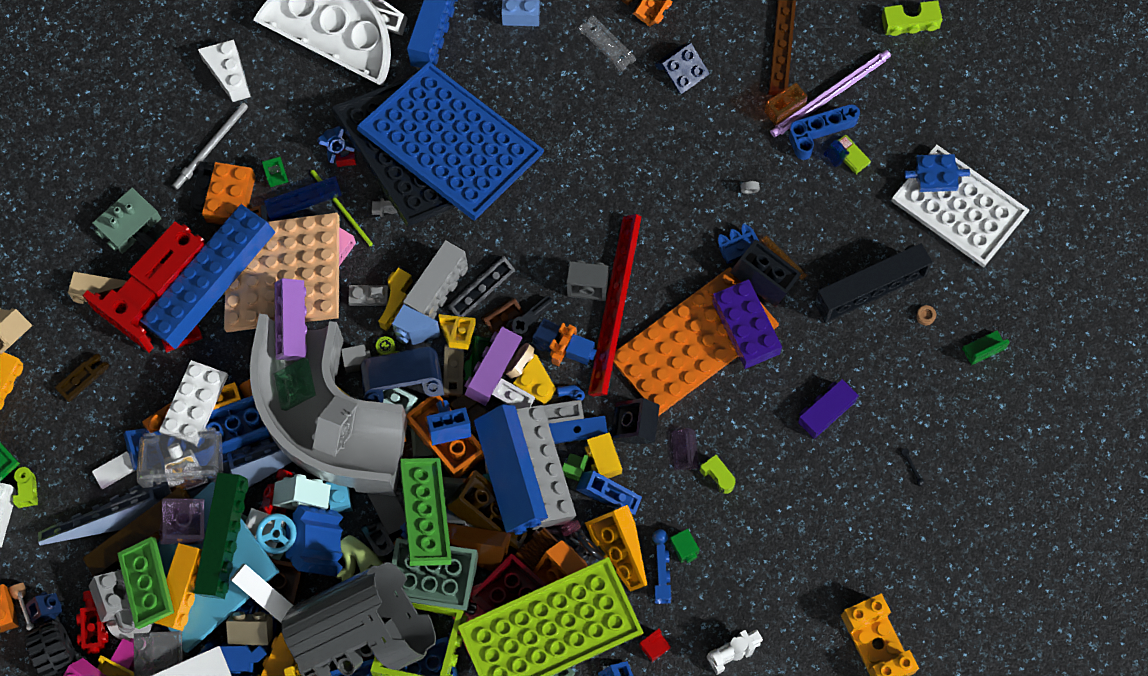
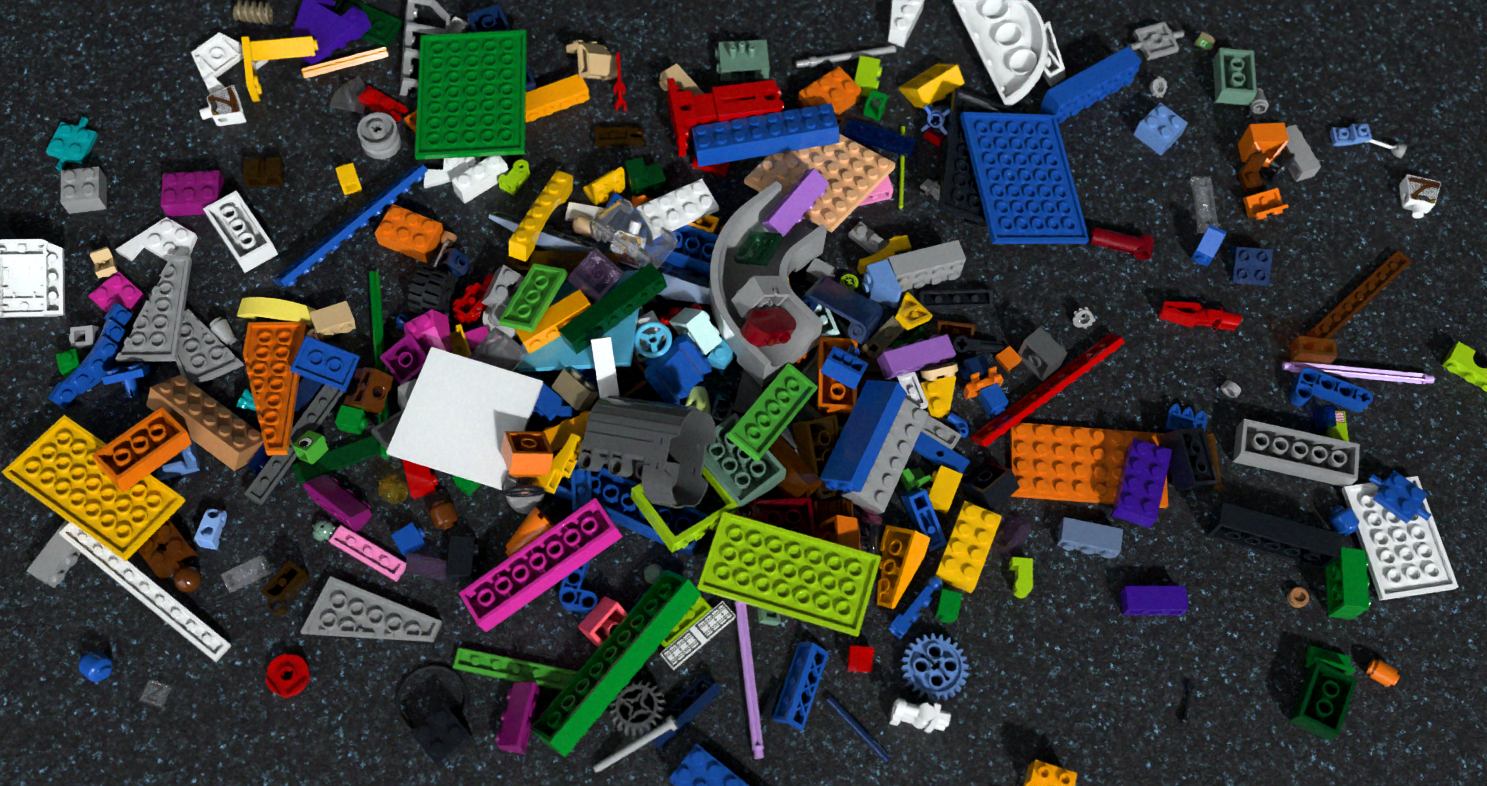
camera: 35 degrees right, 5 degrees down
none -> yellow arch [509,170,573,262]
none -> tan brick [572,215,601,238]
none -> yellow bracket [583,167,625,206]
none -> red flag [614,52,627,112]
none -> dark green brick [625,157,666,198]
none -> dark red brick [740,307,796,347]
none -> lime brick [854,56,882,97]
none -> yellow slope [899,63,964,109]
none -> medium blue gear [901,633,969,702]
none -> yellow brick [935,501,1002,593]
none -> orange tile [995,346,1022,372]
none -> sand blue brick [1057,517,1123,558]
none -> light grey animal [1073,307,1096,329]
none -> dark red piece [1090,227,1154,260]
none -> red arm [1158,301,1242,332]
none -> slope [1191,225,1227,267]
none -> light grey brick [1233,419,1360,487]
none -> dark green brick [1289,661,1357,741]
none -> green brick [1326,547,1371,619]
none -> blue head [1328,505,1359,536]
none -> orange brick [1365,658,1400,687]

